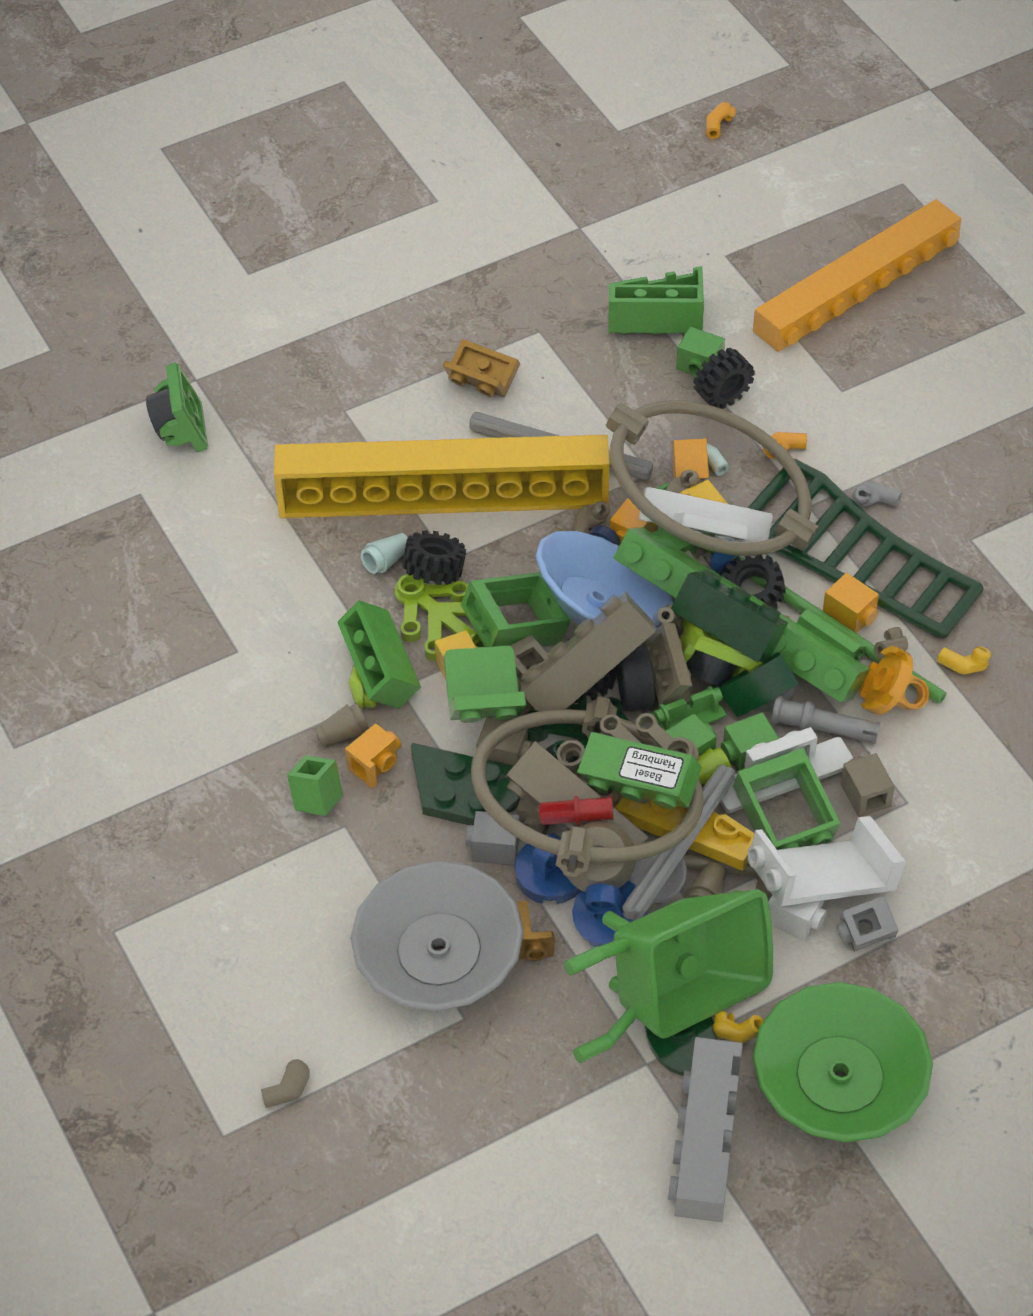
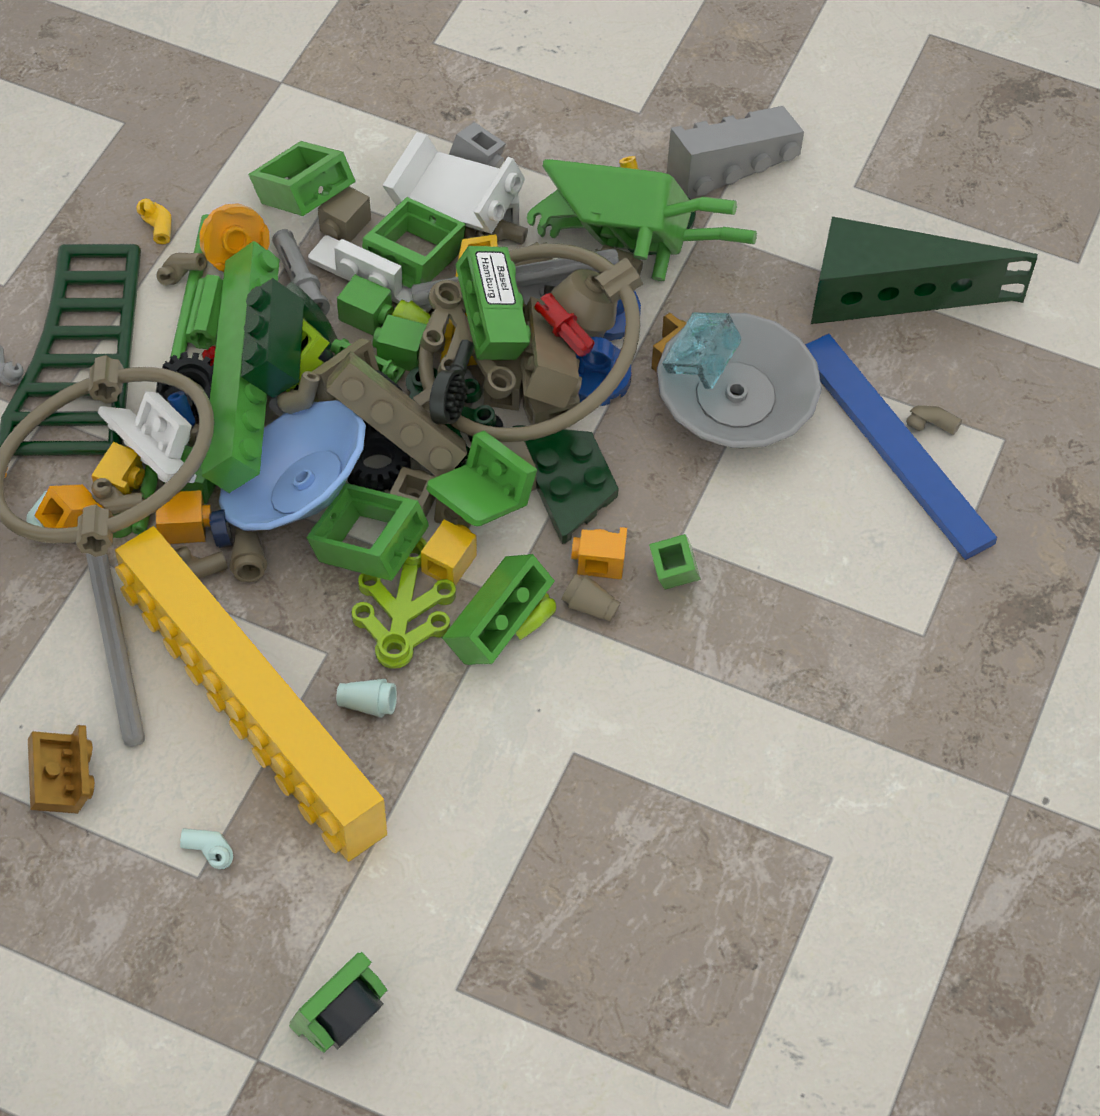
camera: 130 degrees left, 5 degrees up
black tyre [402,530,466,585] -> none
light grey brick [465,811,520,865] -> none
bright green dish [752,982,933,1143] -> none
light orange brick [823,572,879,633] -> none
none -> light aqua arm [180,828,233,869]
none -> bright green window [248,141,356,216]
none -> pearl dark grey piece [429,340,474,424]
none -> clear light blue bracket [662,312,741,389]
none -> blue tile [805,333,998,560]
none -> dark green piece [811,216,1038,324]

